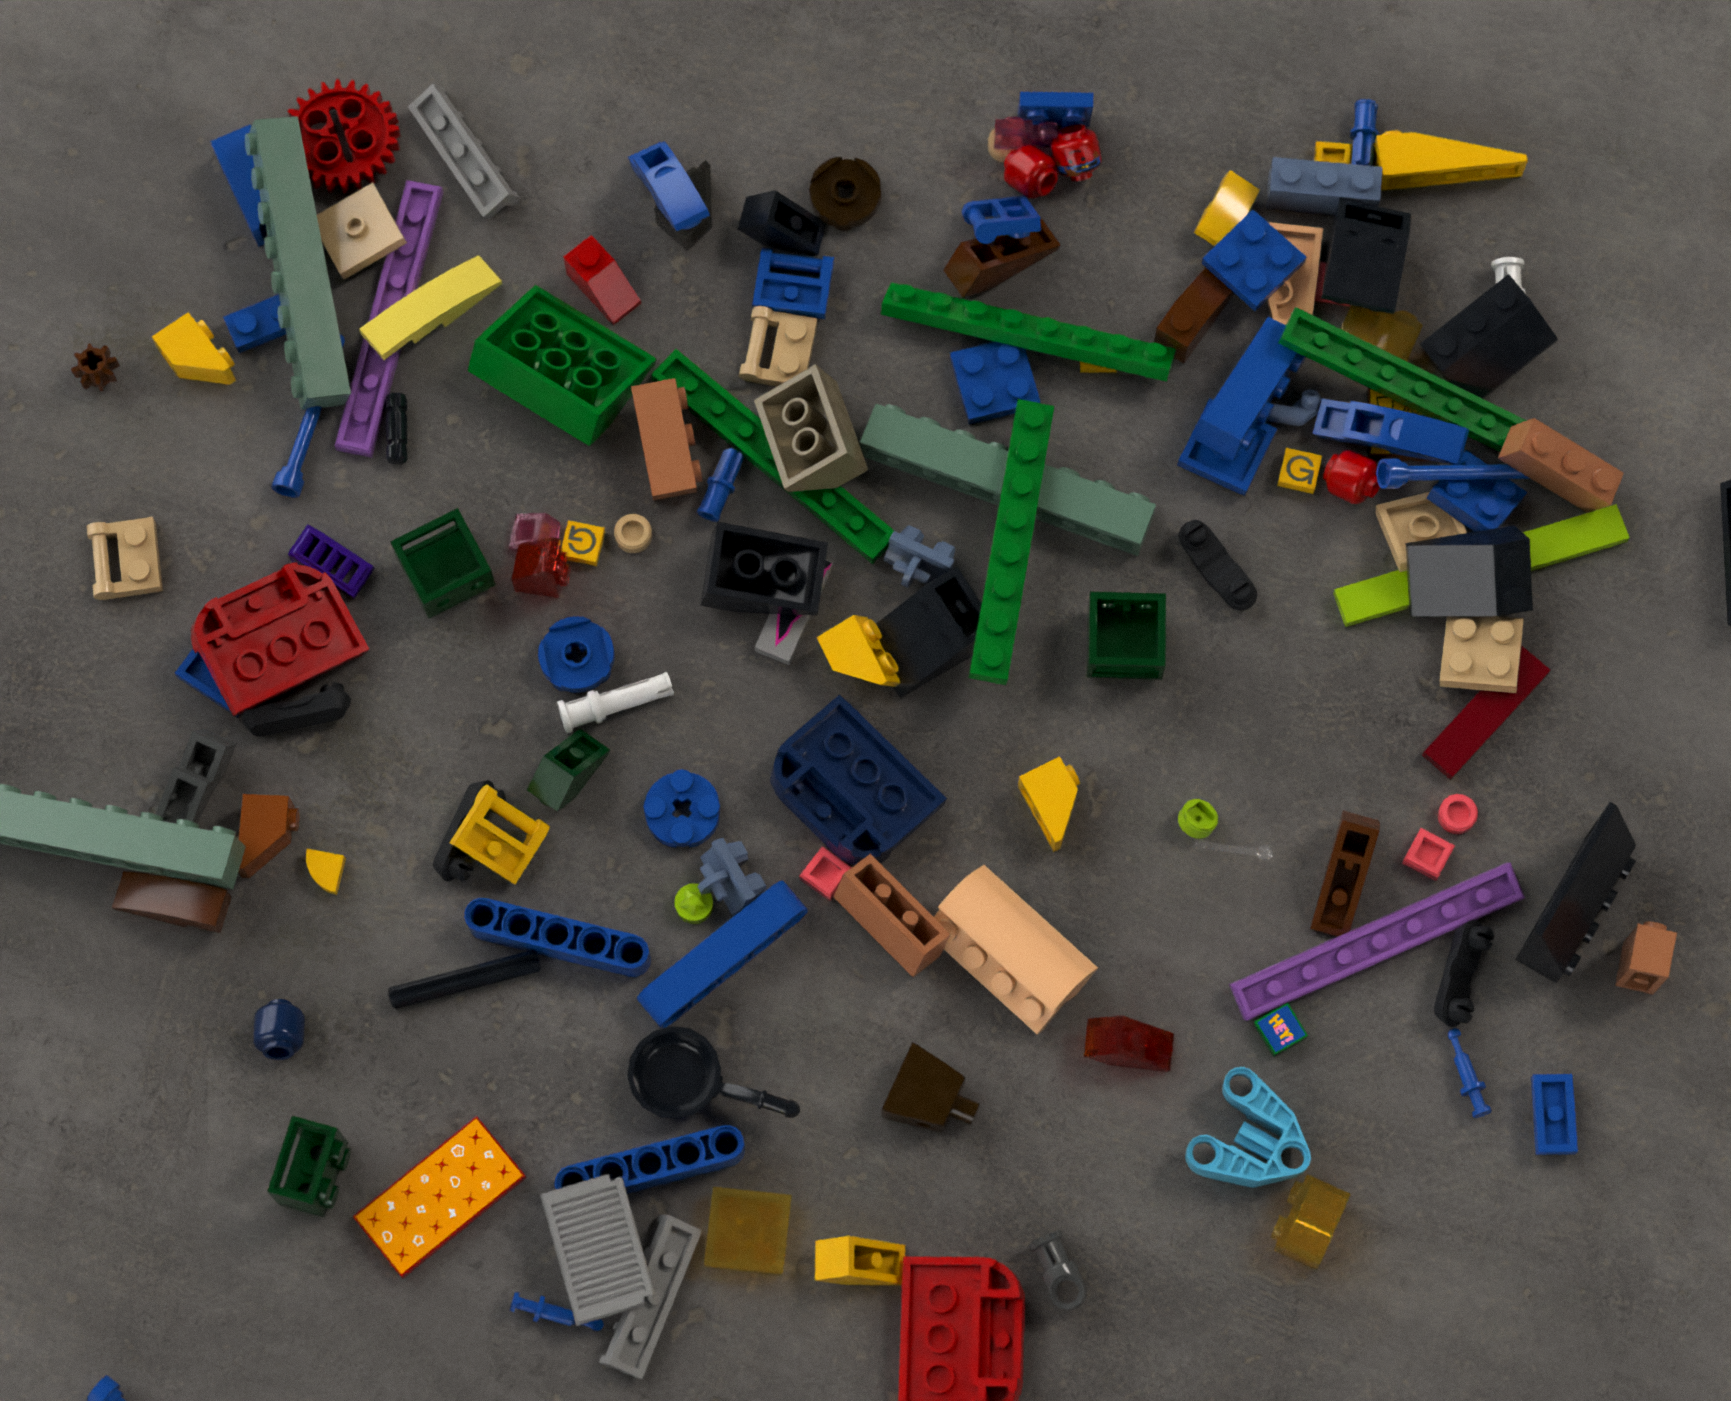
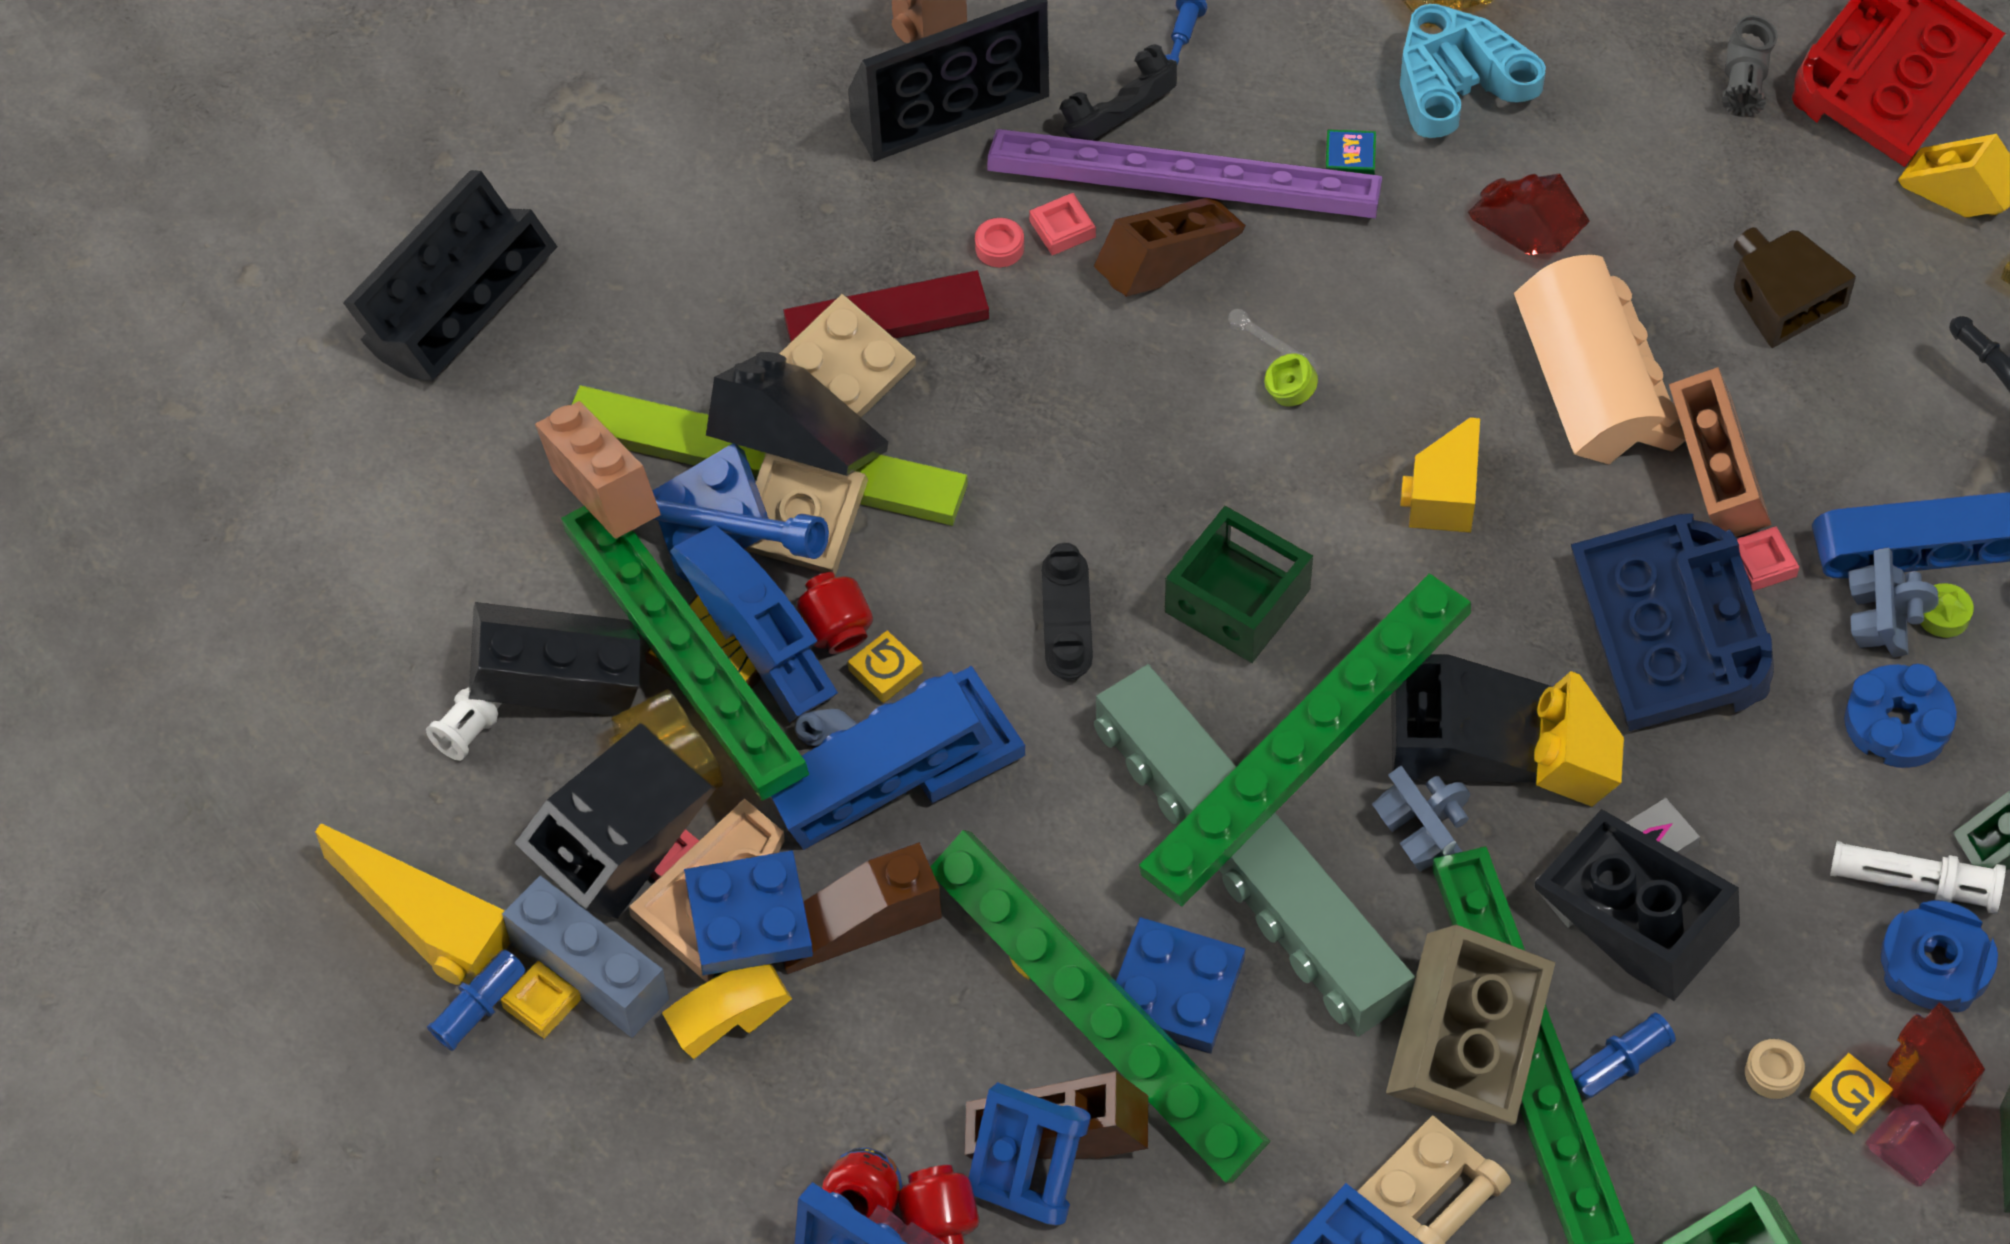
camera: 145 degrees left, 15 degrees down
nougat brick [631,378,703,501] -> none

